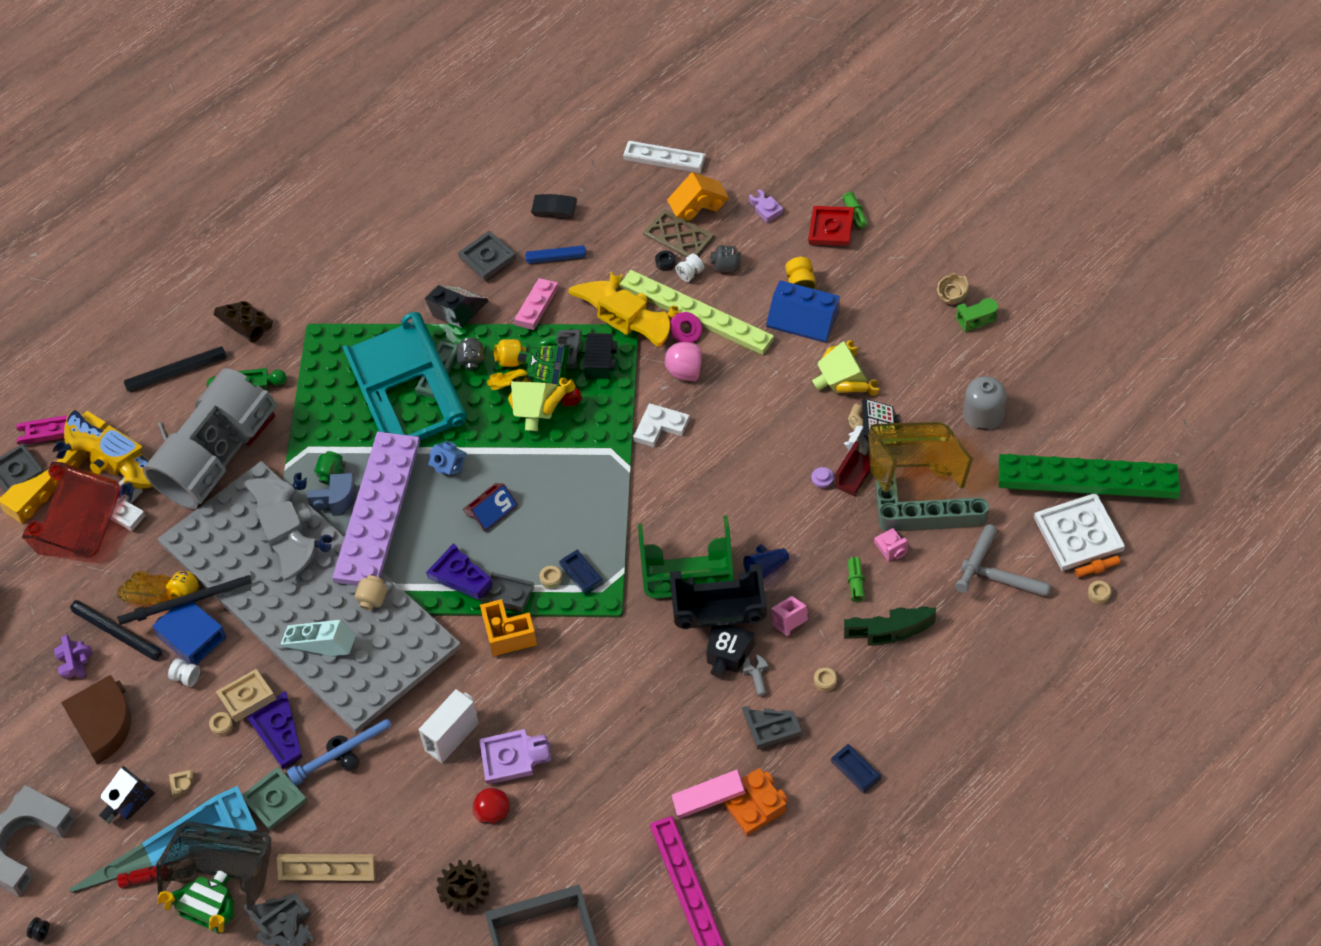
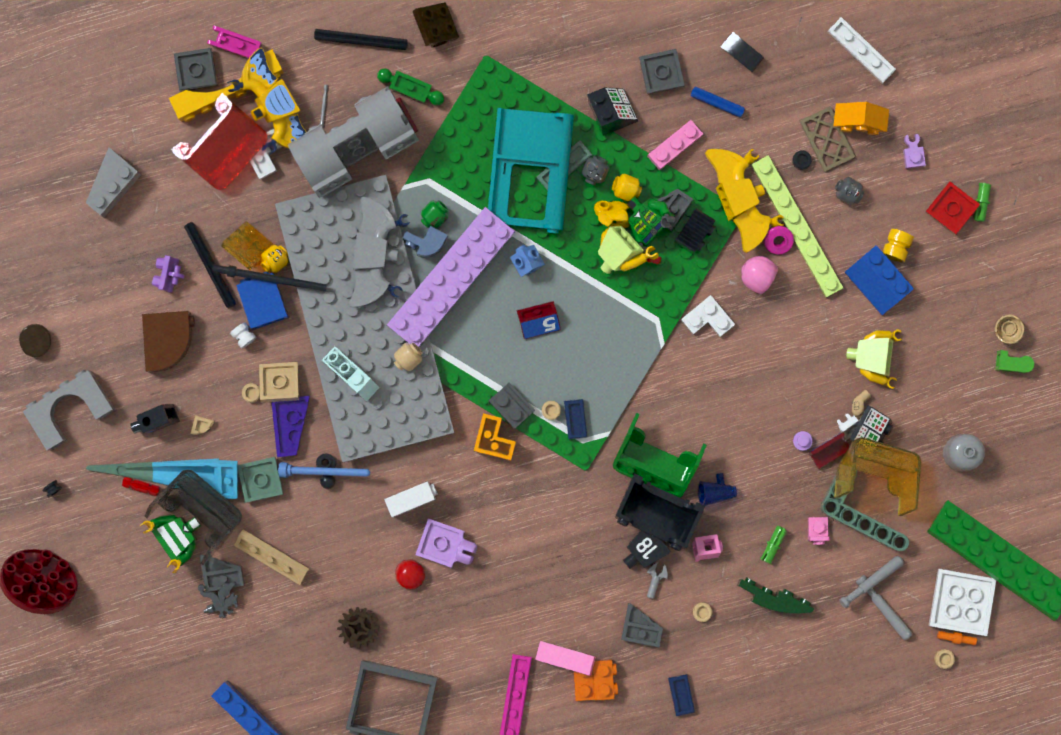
camera: 25 degrees right, 30 degrees up
dark purple wing [426,543,493,600] -> none
white wheel [675,253,704,282] -> none

